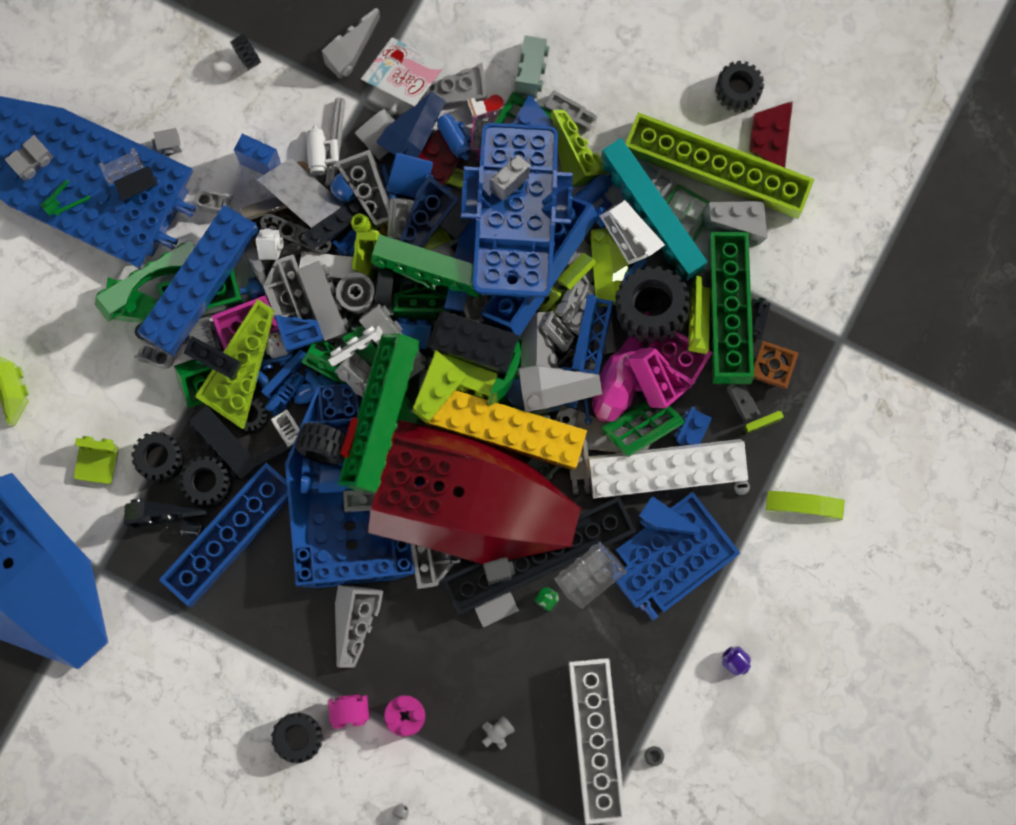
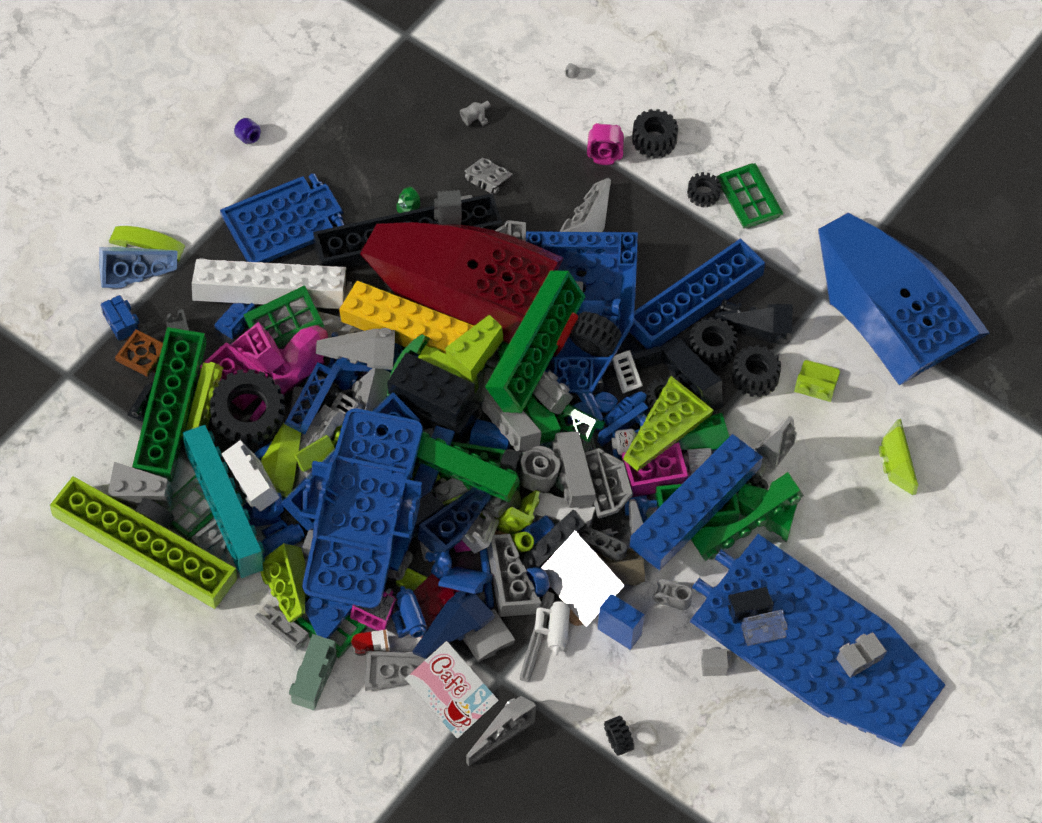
camera: 170 degrees left, 20 degrees down
green plant [40,180,91,216] -> none
black hinge [183,336,243,380] -> none
white brick [255,229,283,260] -> none
blue wing [275,315,324,352] -> none
white wing [328,325,383,367] -> none
dark pink brick [385,696,425,736] -> none
light grey brick [490,155,530,201] -> none
clear brick [554,542,627,609] -> none
white brick [569,659,626,825] -> none
blue slope [638,496,701,535] -> none
dark grey plate [644,746,664,766] -> none
black tyre [715,61,764,113] -> none
lime tile [743,411,784,435] -> none
dark red wing [749,102,793,168] -> none
none -> medium blue wedge [99,247,177,288]
none -> blue brick [100,295,140,341]
none -> black tyre [135,497,175,529]
none -> light grey hinge [464,157,513,194]
none -> black tyre [687,172,721,207]
none -> green piece [716,163,783,229]
none -> light grey wedge [755,416,797,470]

